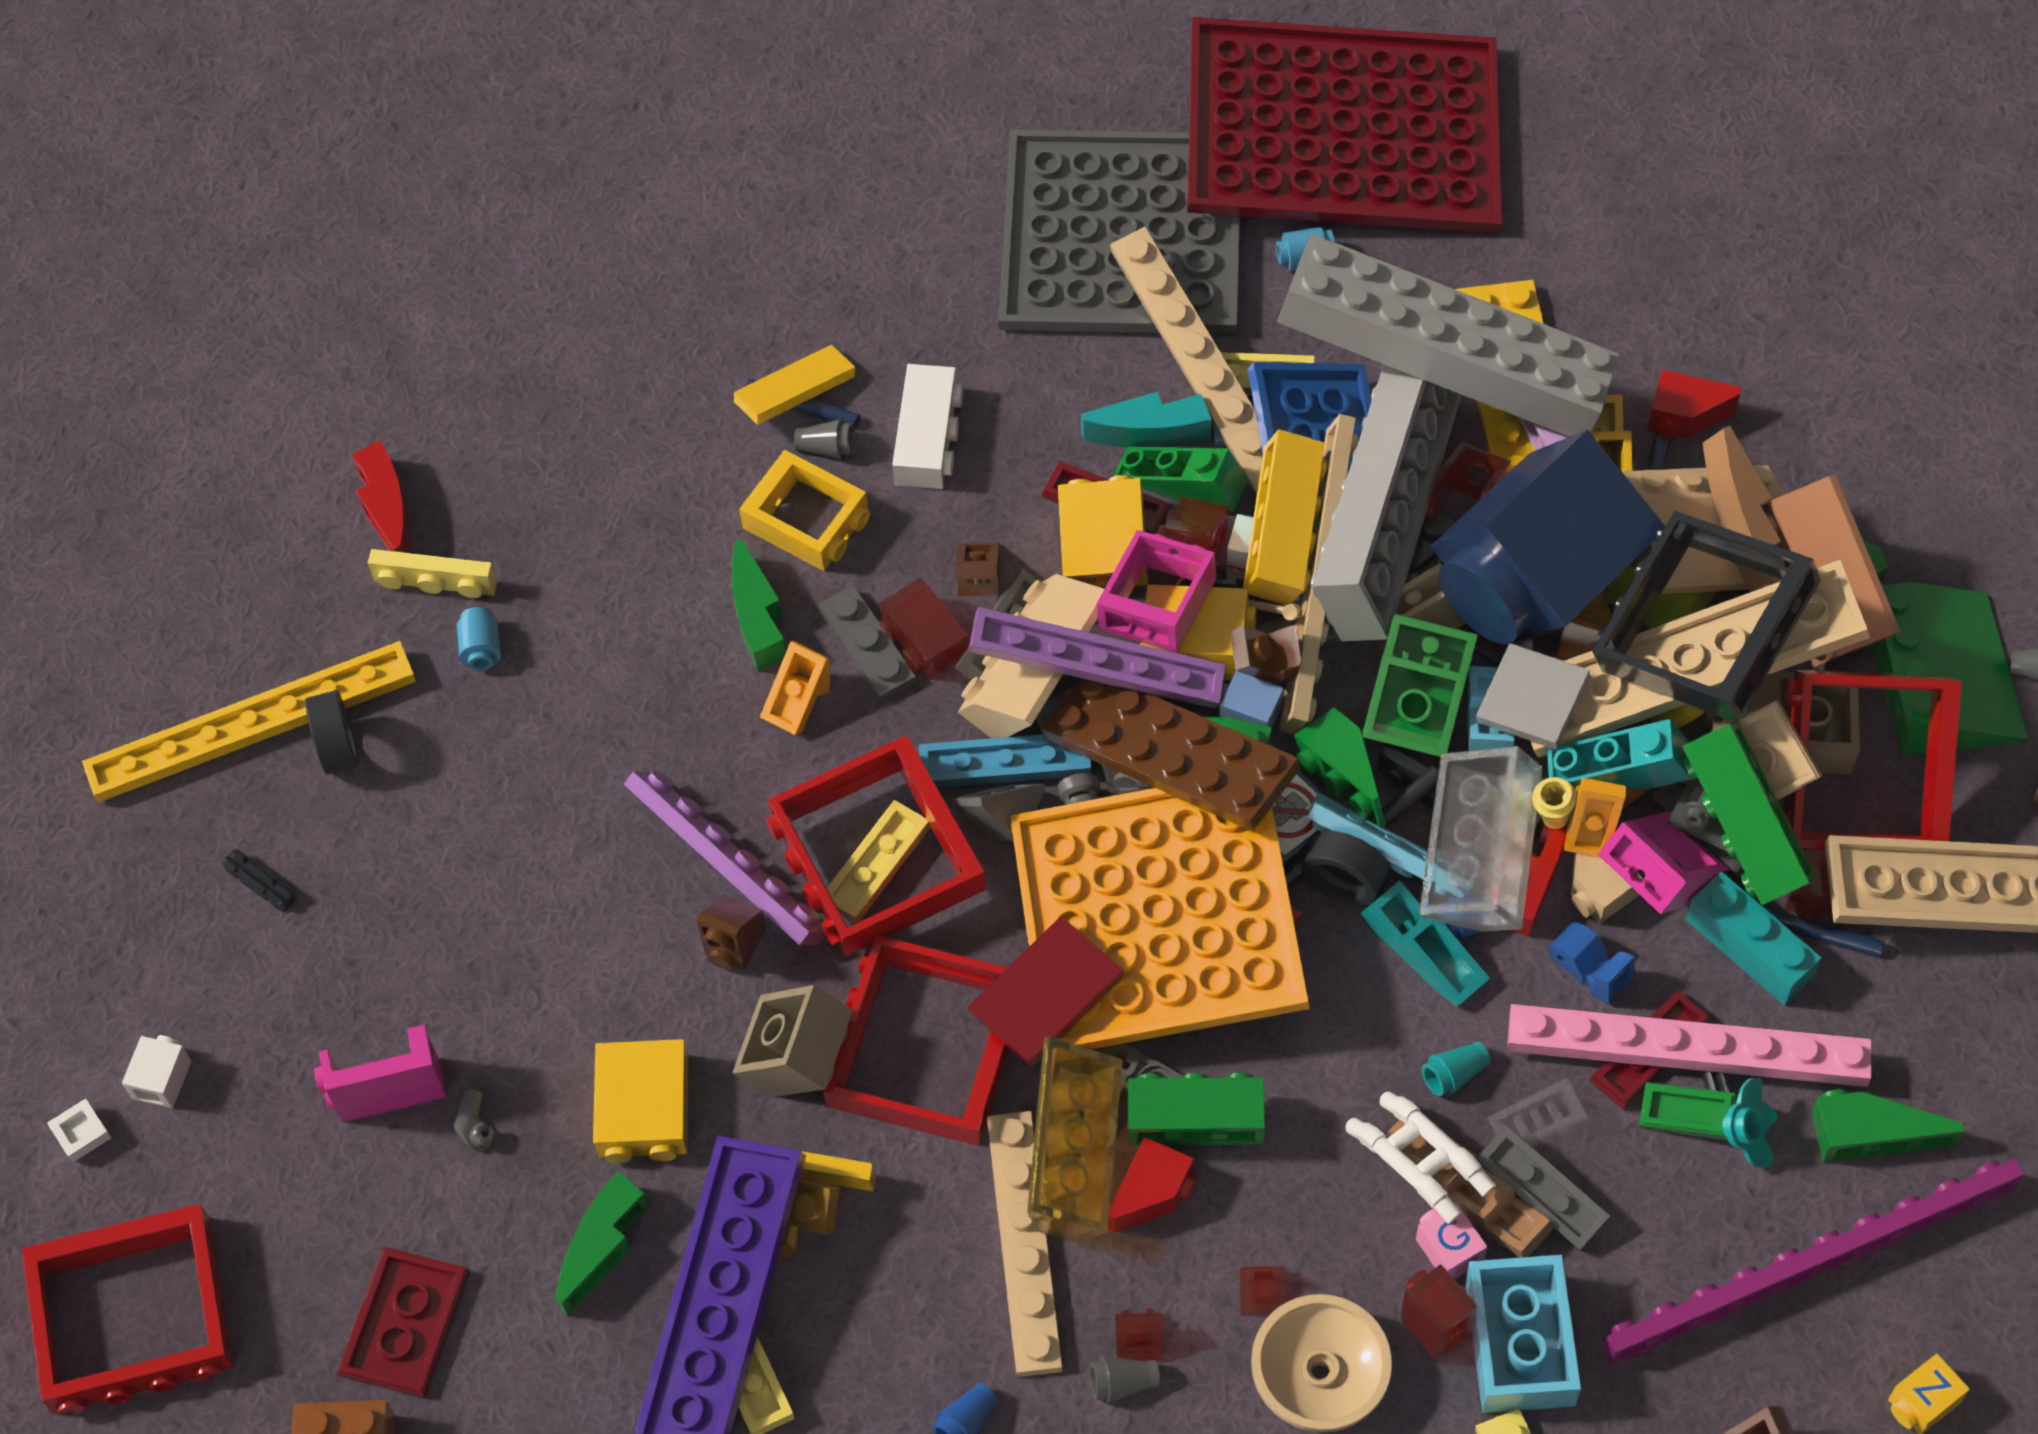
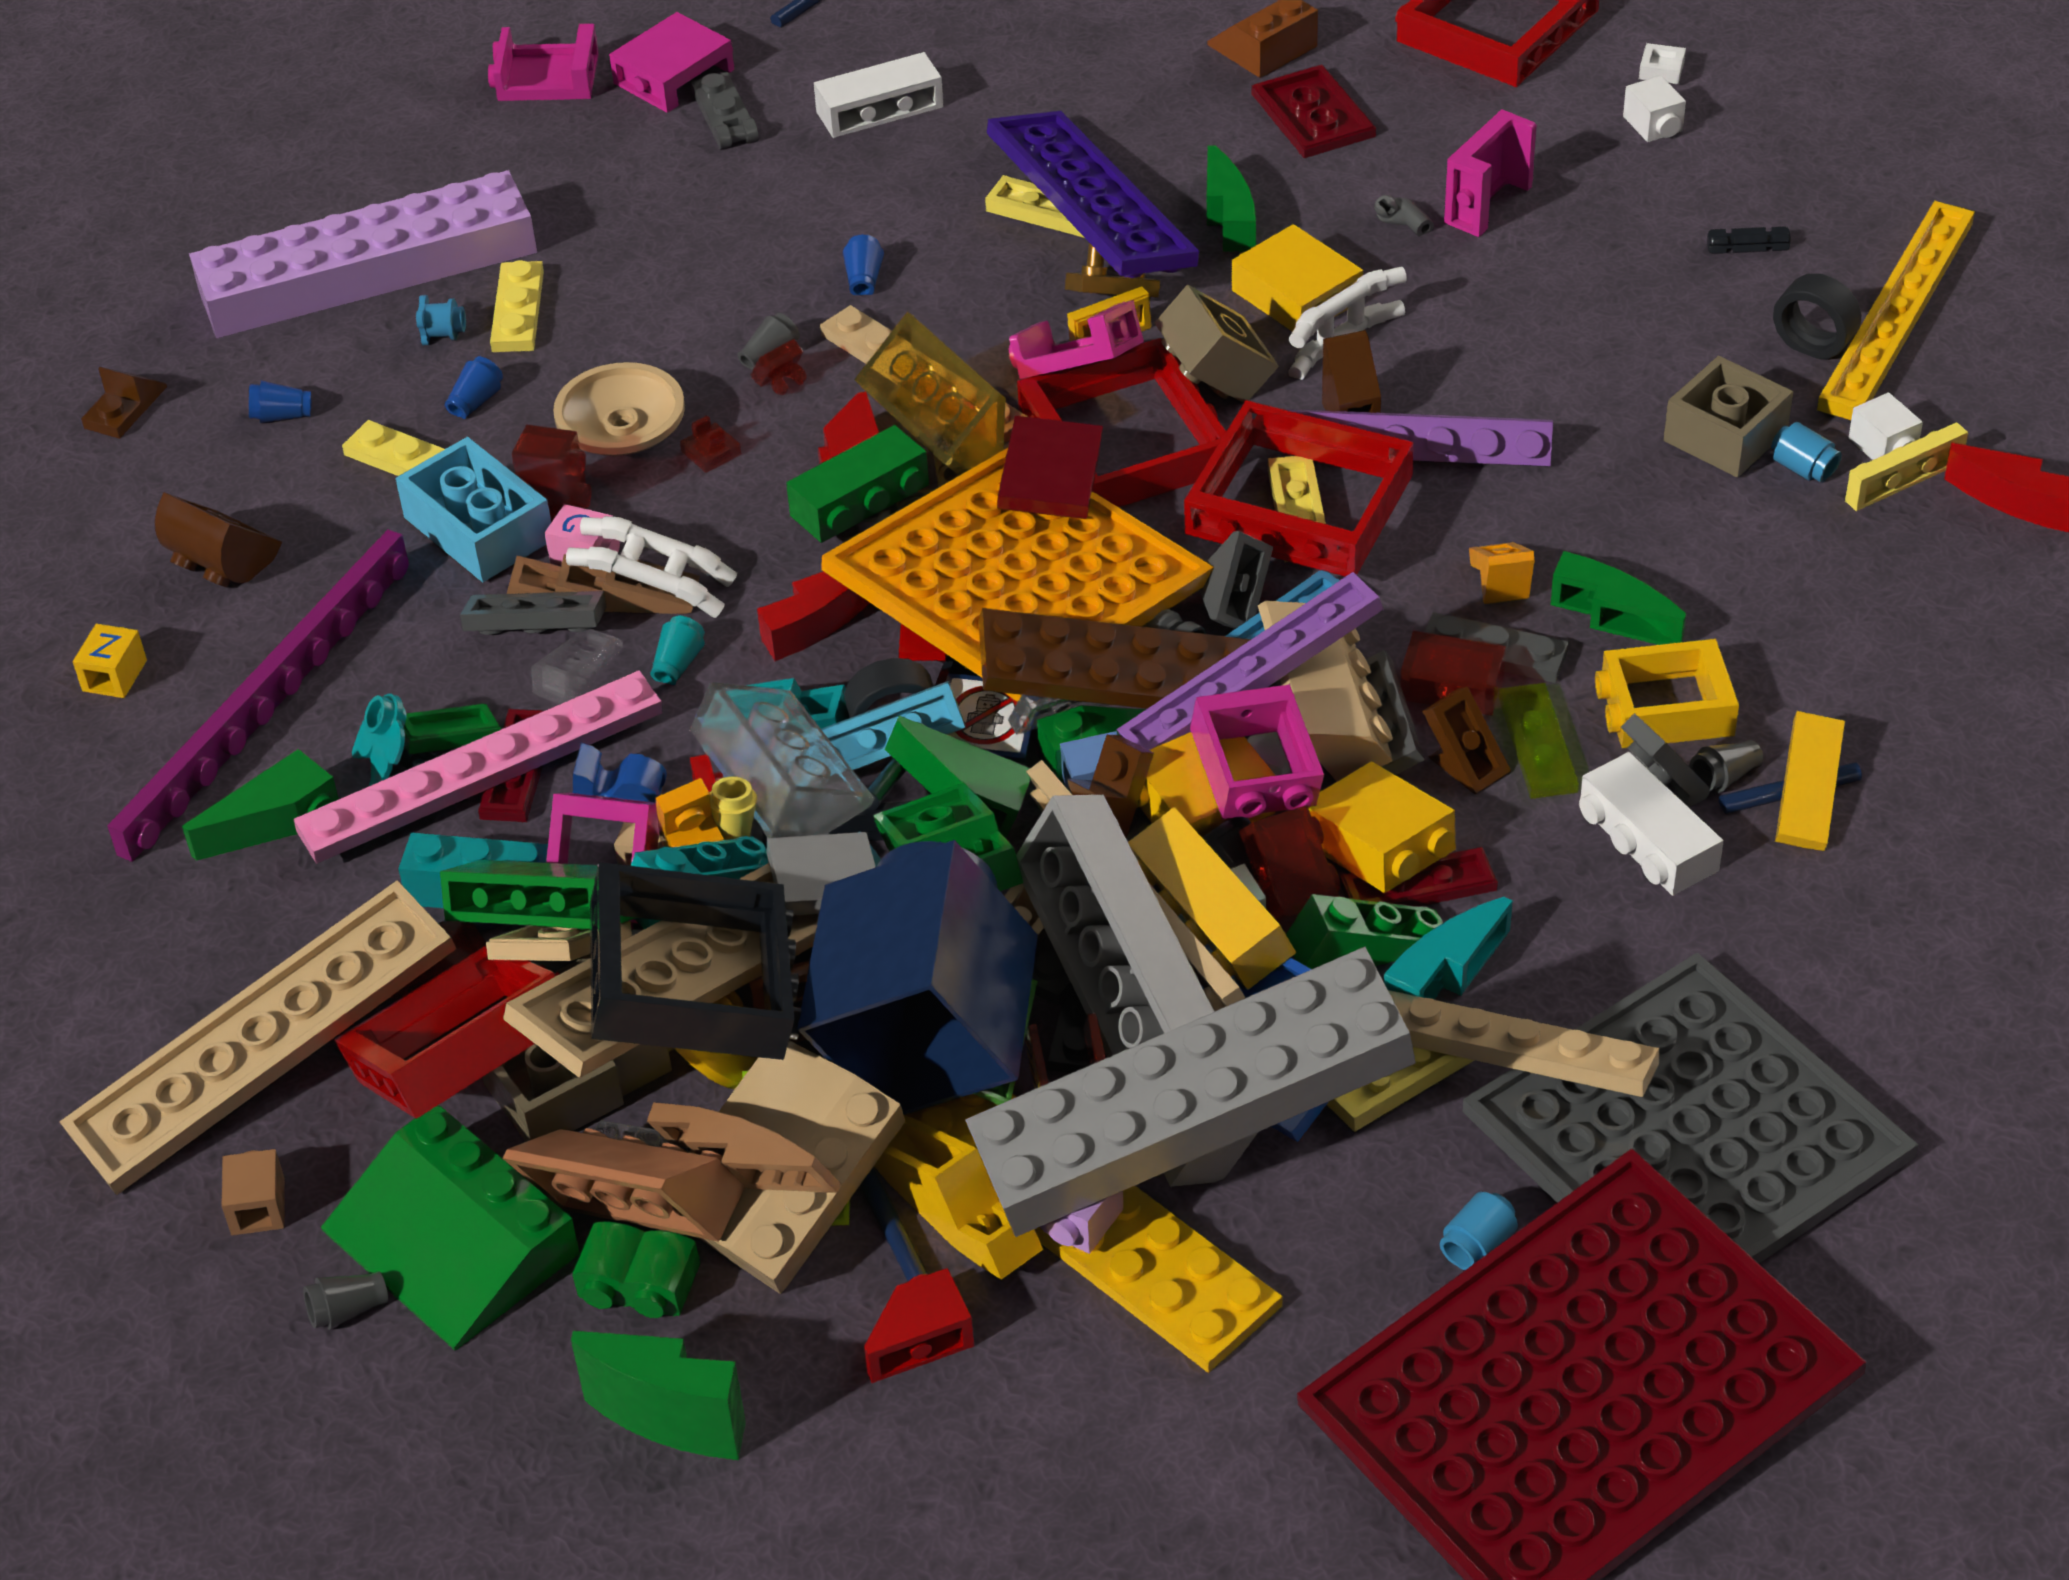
camera: 140 degrees right, 15 degrees down
none -> green slope [571,1331,746,1460]
none -> red slope [757,571,870,662]
none -> dark pink panel [1009,300,1144,379]
none -> white piece [1288,266,1407,380]
none -> clear neon green tile [1498,683,1579,799]
none -> dark grey plate [1621,713,1710,807]
none -> dark tan brick [1663,355,1793,478]
none -> white brick [1848,392,1923,460]

